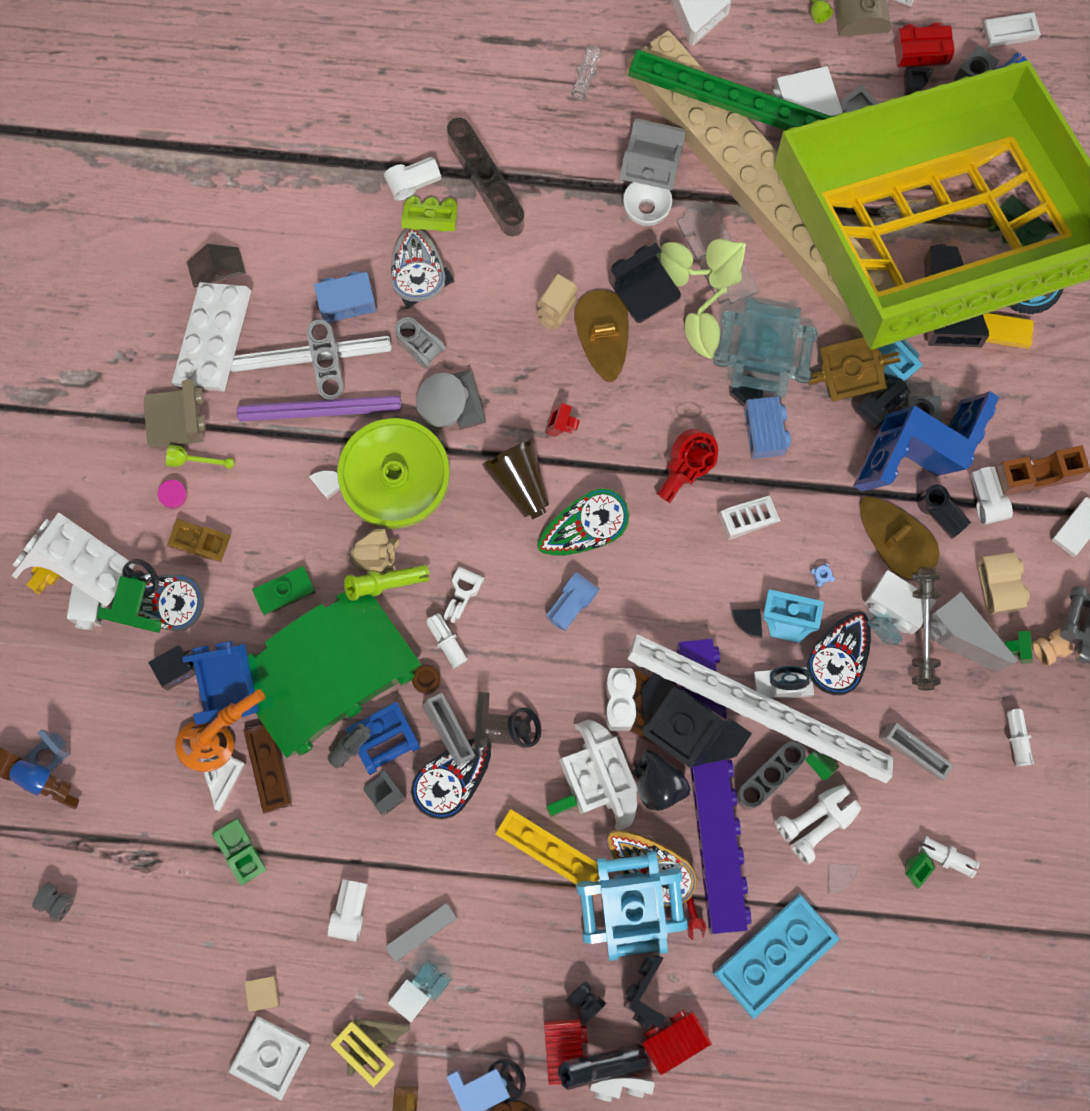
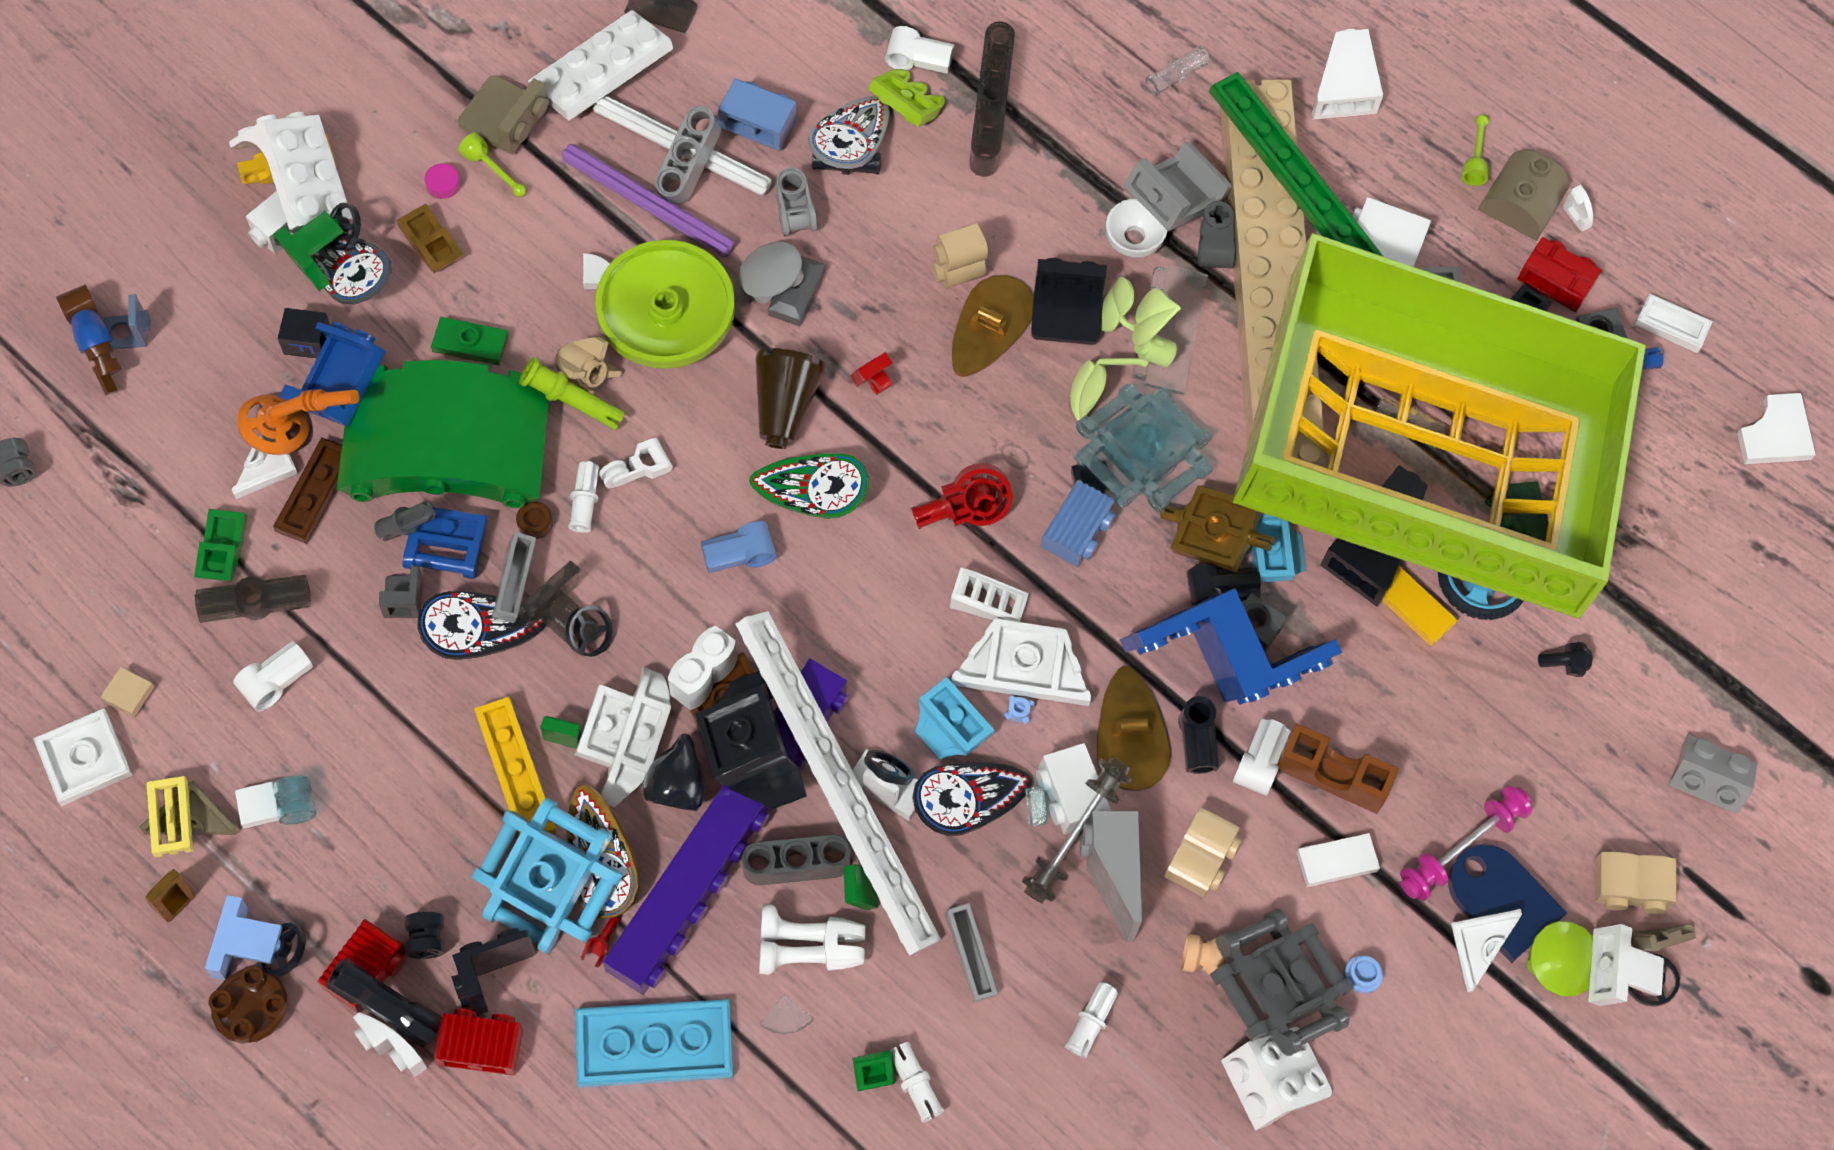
camera: 35 degrees right, 10 degrees down
light grey piece [385,903,457,962] -> none
black tile [731,609,763,638] -> none
green tile [1005,631,1033,664] -> none
none -> clear smoke piece [194,574,311,623]
none -> white wing [951,618,1091,706]
none -> dark grey piece [1198,201,1235,269]

